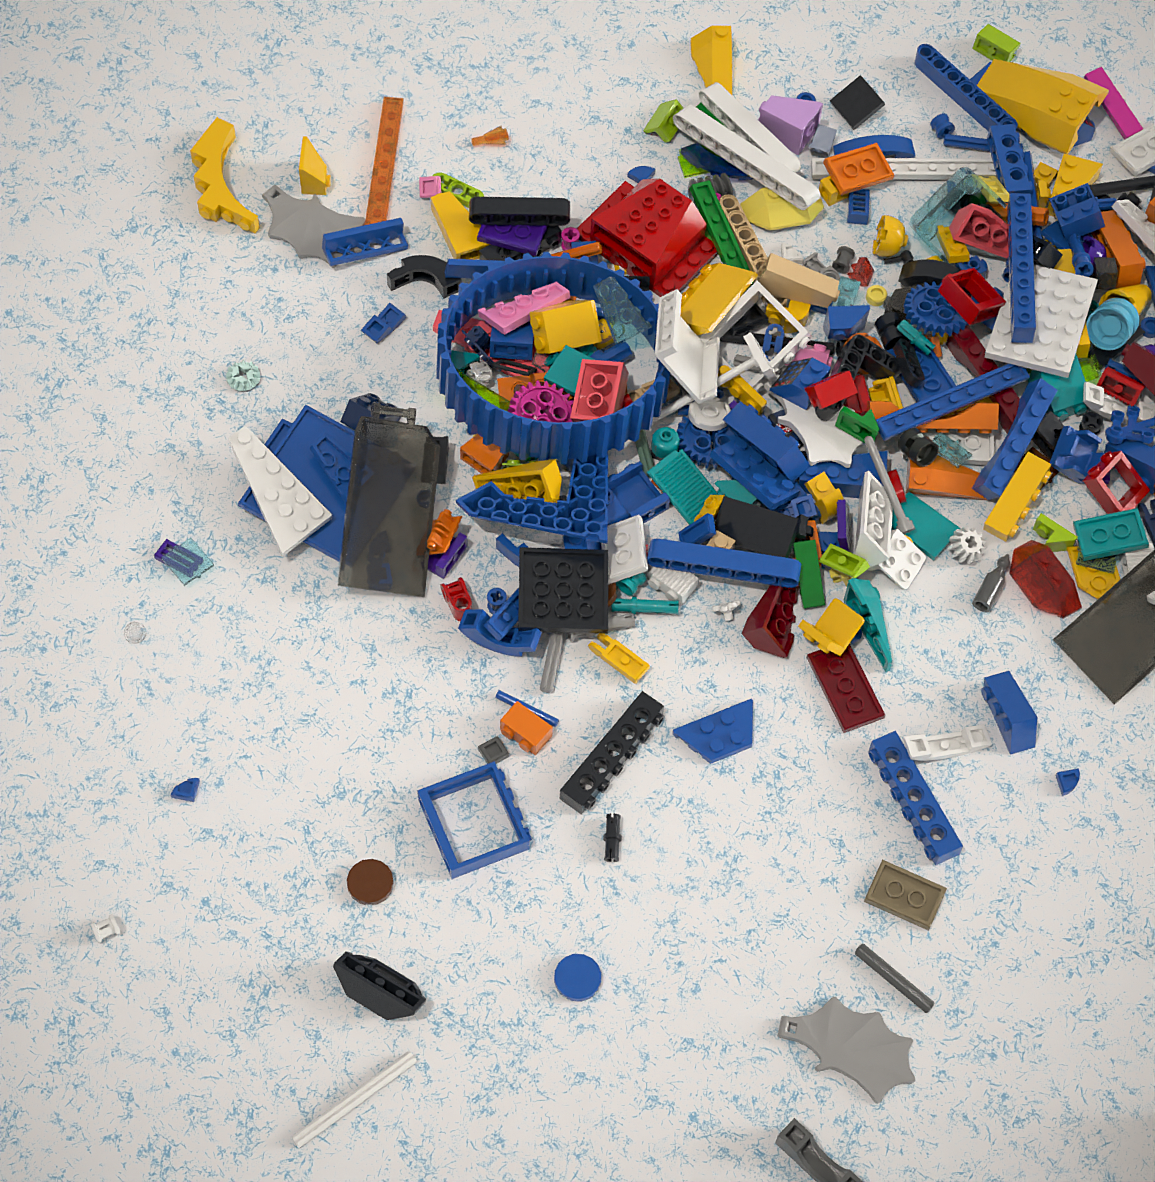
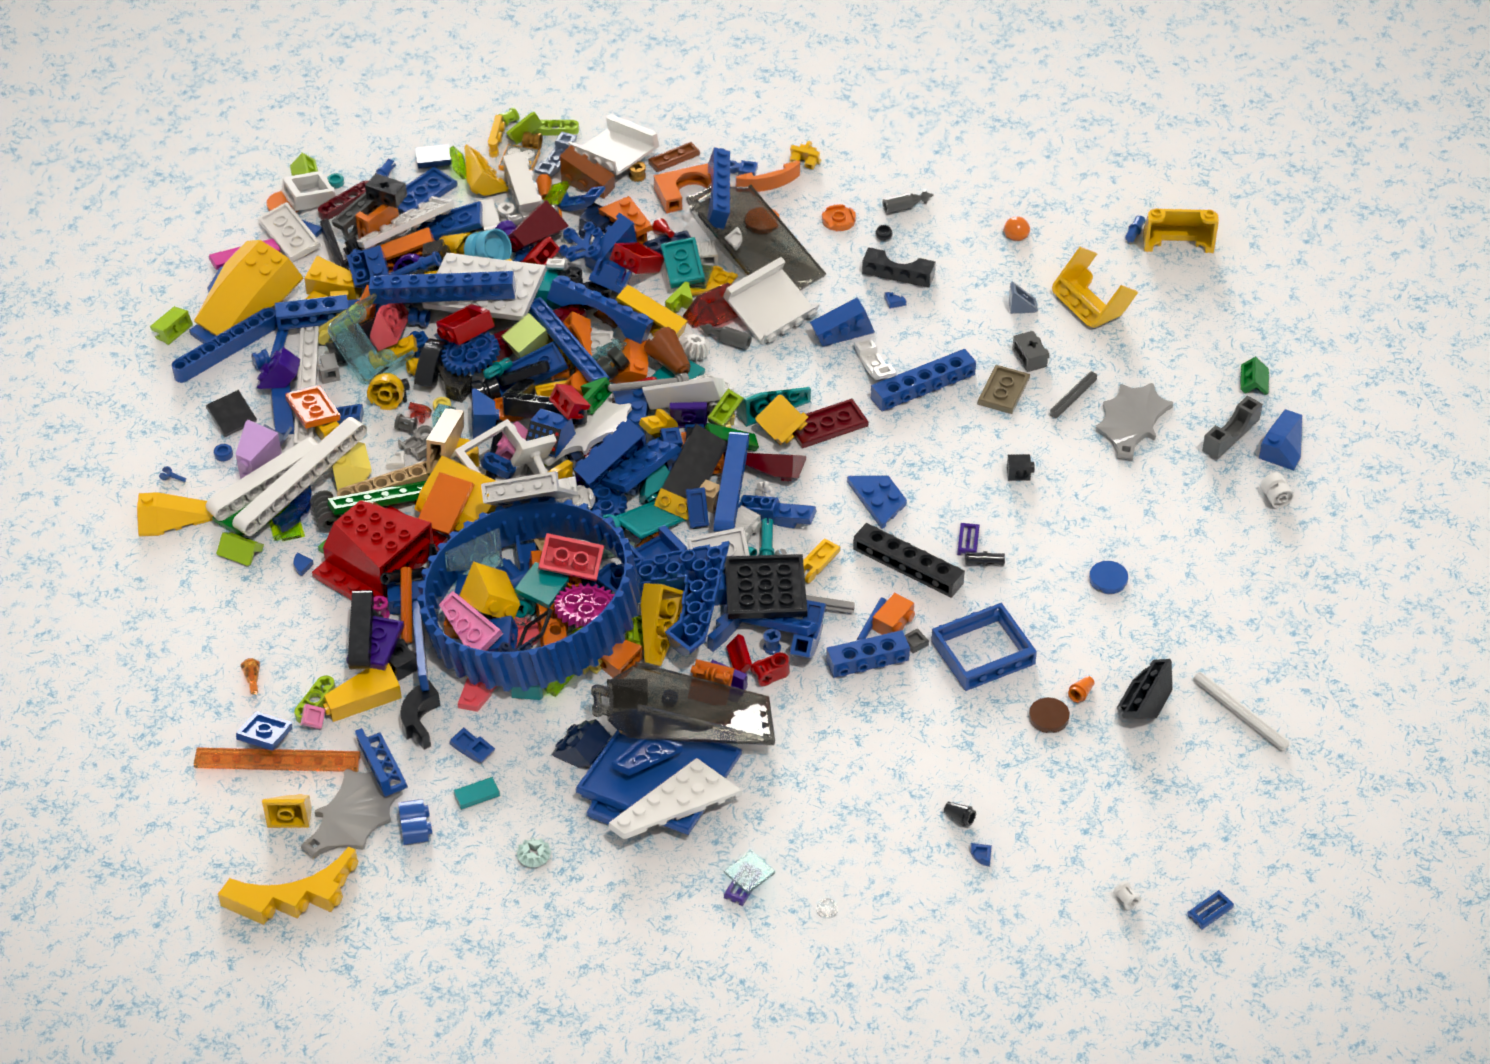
camera: 90 degrees left, 15 degrees down
none -> blue hand [159,466,187,482]
none -> plate [236,711,292,751]
none -> dark purple slope [257,347,301,389]
none -> light grey brick [318,353,340,384]
none -> black pin [380,567,426,585]
none -> blue brick [398,799,432,845]
none -> orange tile [418,472,474,536]
none -> teal tile [454,777,500,810]
none -> yellowish green slope [501,313,550,359]
none -> blue panel [515,535,536,572]
none -> dark orange cone [644,327,691,376]
none -> white panel [723,257,820,345]
none -> red tile [726,634,753,673]
none -> blue slope [738,495,817,529]
none -> blue brick [826,630,910,678]
none -> black arch [862,247,936,288]
none -> black cone [944,801,976,826]
none -> dark purple tile [957,523,980,556]
none -> black brick [1006,454,1035,481]
none -> sand blue slope [1008,281,1038,314]
none -> dark grey brick [1012,331,1050,372]
none -> yellow windscreen [1052,246,1139,328]
none -> orange cone [1068,676,1095,702]
none -> blue tile [1187,890,1234,930]

